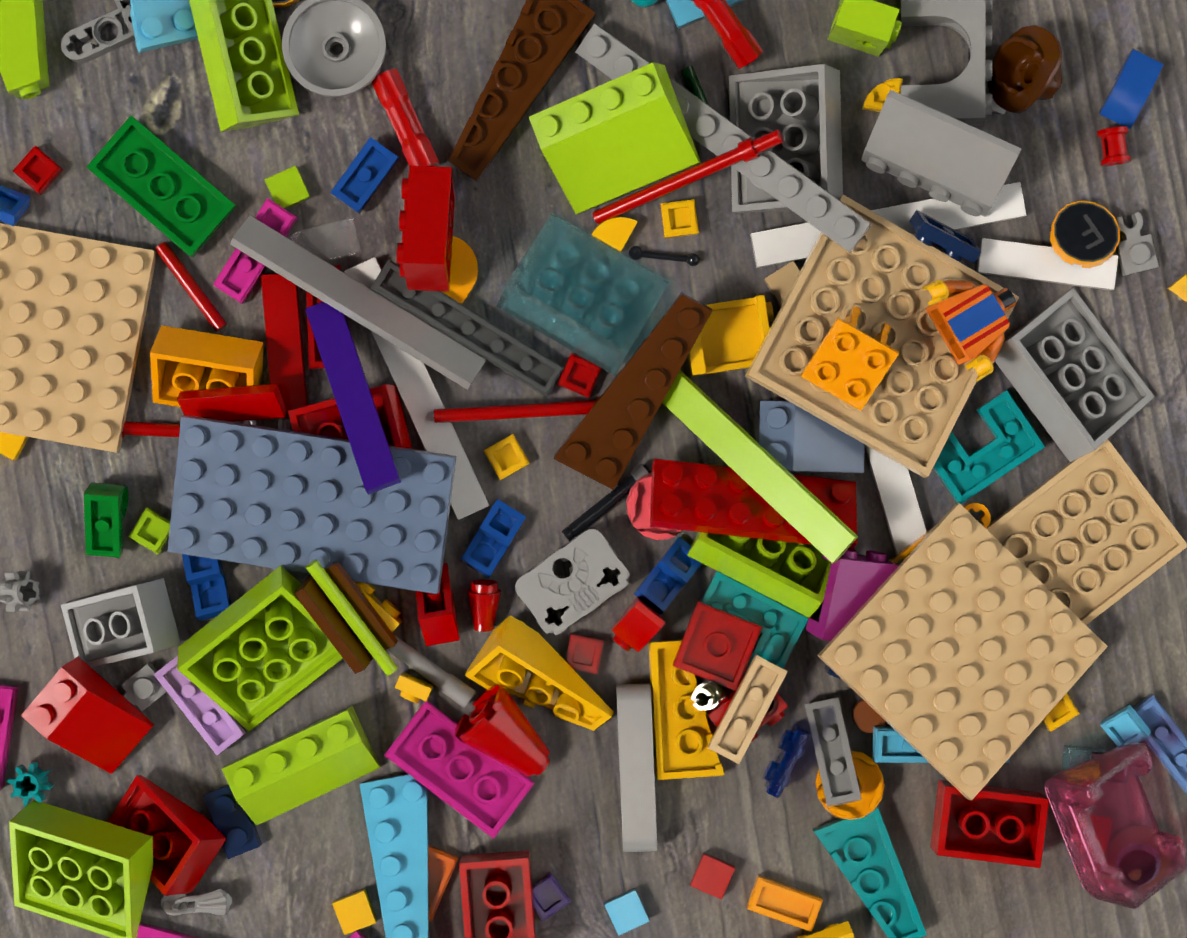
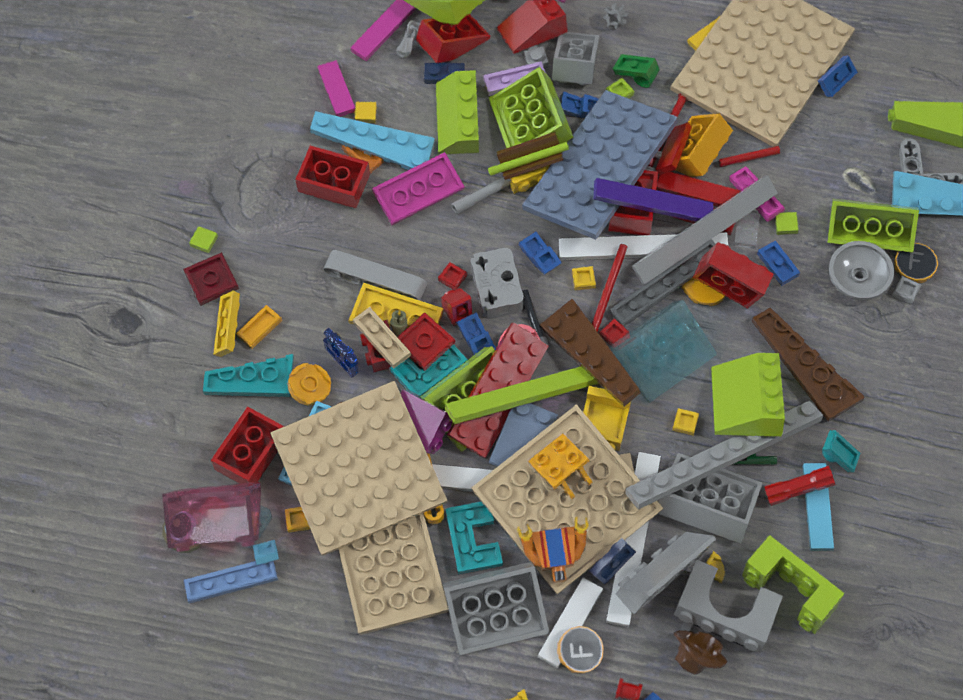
camera: 115 degrees right, 25 degrees down
red tile [13,145,64,195] -> none
green plate [86,115,238,258] -> none
red axle [371,68,440,166] -> none
yellow plate [395,672,434,703] -> none
red slope [416,563,460,646] -> none
red cone [454,684,550,777] -> none
yellow wedge [465,615,614,731] -> none
red cone [467,579,502,632] -> none
tile [533,873,571,922] -> none
yellow tile [591,217,638,253] -> none
red bar [593,129,783,224] -> none
medium azure tile [604,888,649,936] -> none
black hinge [629,246,700,266] -> none
red tile [690,852,735,900] -> none
light grey plate [805,697,862,807] -> none
light grey plate [1115,212,1159,277] -> none

